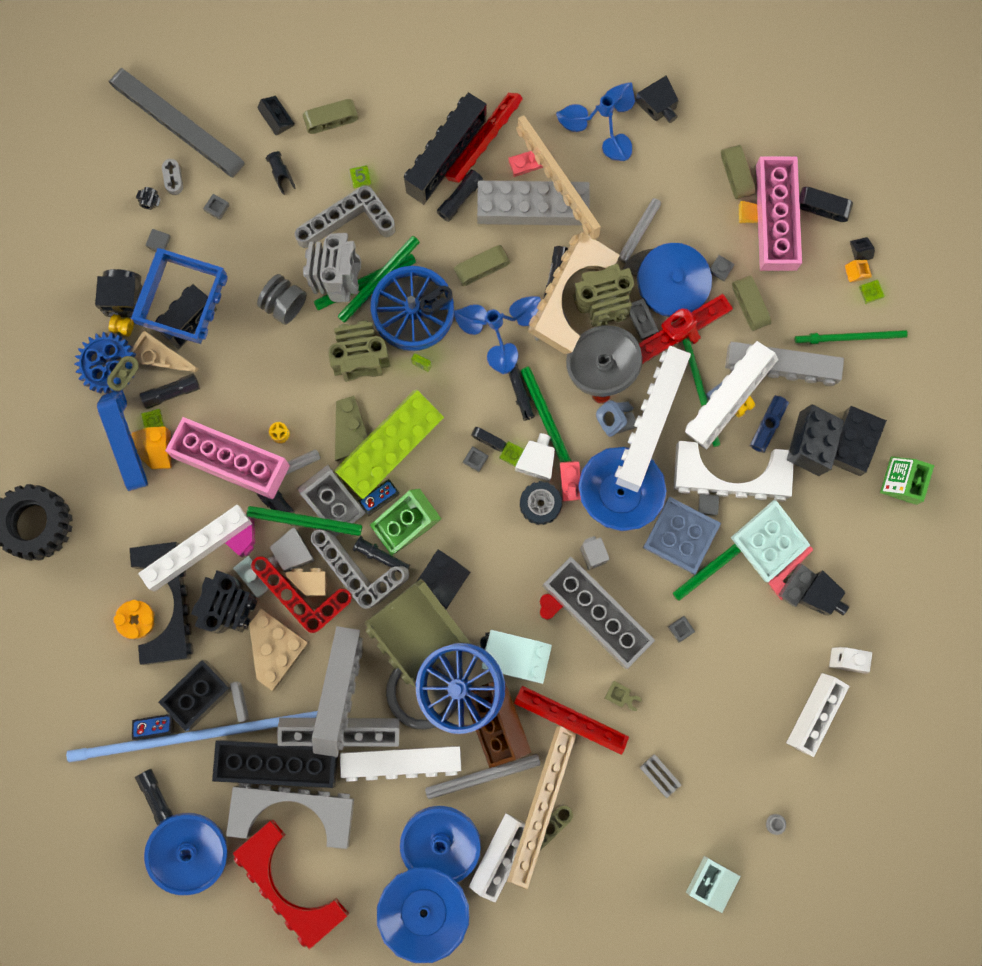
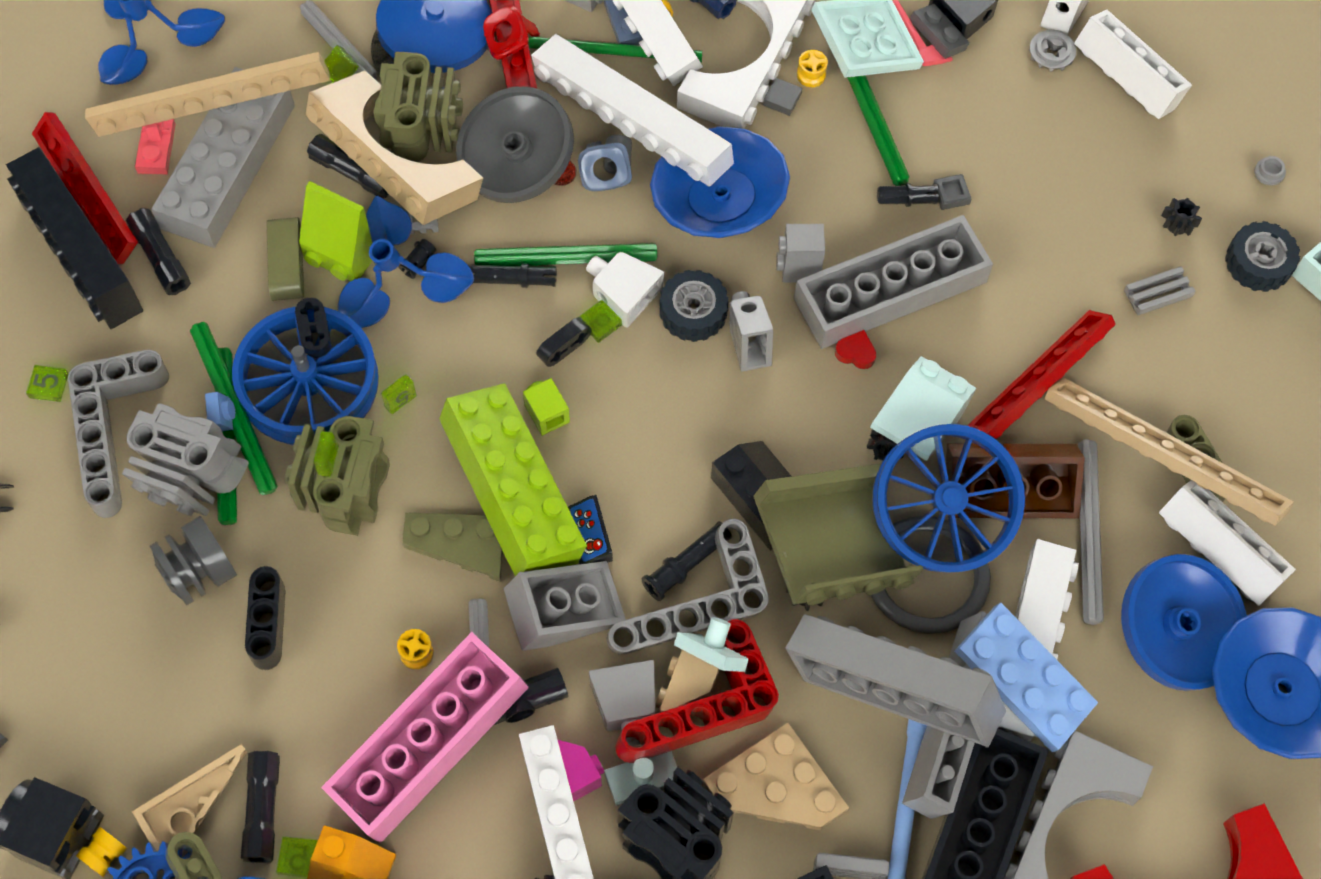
camera: 70 degrees left, 15 degrees down
blue window [131,248,228,344] -> none
black brick [155,284,217,350] -> none
green axle [246,506,362,536] -> none
bright green slope [370,488,441,555] -> none
dark grey tile [463,446,489,473] -> none
coral hinge [560,461,581,501] -> none
olive plate [604,681,642,711] -> none
dark grey plate [629,298,659,340] -> none
sand blue plate [643,497,721,575] -> none
none -> medium blue plate [205,392,235,431]
none -> black beam [245,566,286,670]
none -> lime slope [299,181,373,281]
none -> clear neon green tile [313,431,339,477]
none -> clear neon green tile [324,45,359,83]
none -> black pin [398,239,437,279]
none -> lime brick [523,378,570,436]
none -> light aqua tile [674,617,749,672]
none -> light grey torso [729,291,773,372]
none -> yellow wheel [797,50,828,88]
none -> black axle [877,183,939,207]
none -> light blue plate [954,603,1098,752]
none -> light grey gear [1029,30,1076,72]
none -> black gear [1161,198,1202,236]
none -> black wheel [1225,221,1300,292]

